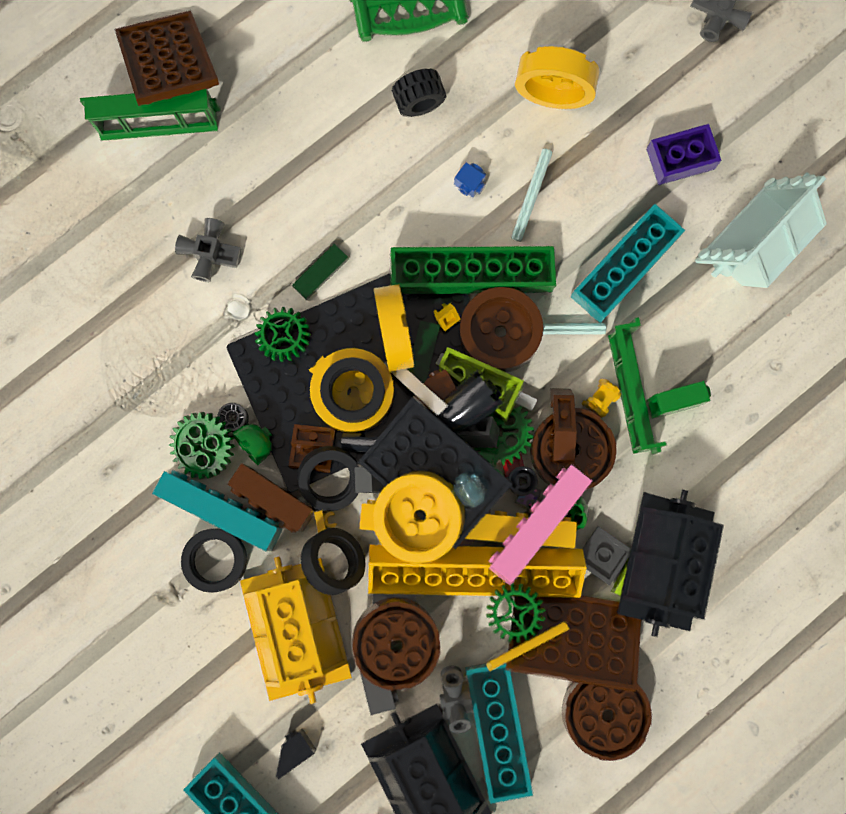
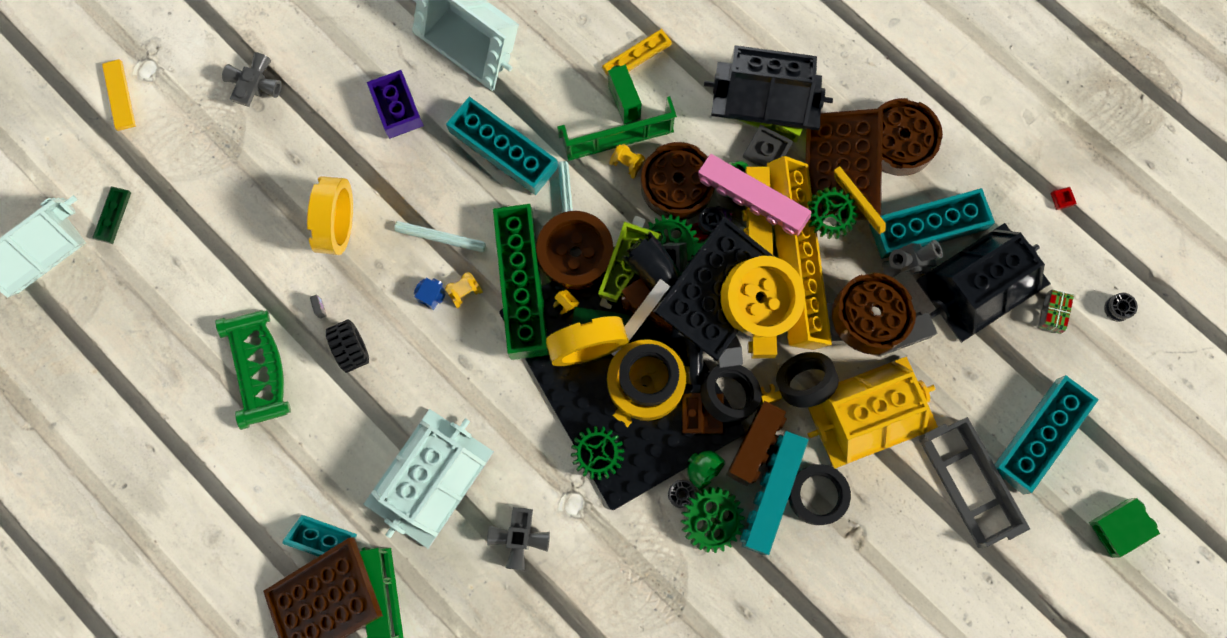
camera: 95 degrees left, 5 degrees down
black slope [276,728,317,780] -> none
dark green tile [292,244,349,301] -> none
clear light blue head [453,473,487,507] -> none
reddish brown slope [550,388,576,463] -> none
none -> teal slope [282,515,357,557]
none -> dark grey tile [310,295,327,319]
none -> light aqua piece [363,409,494,549]
none -> yellow piece [445,272,483,309]
none -> yellow tile [602,28,672,76]
none -> dark grey piece [919,417,1030,548]

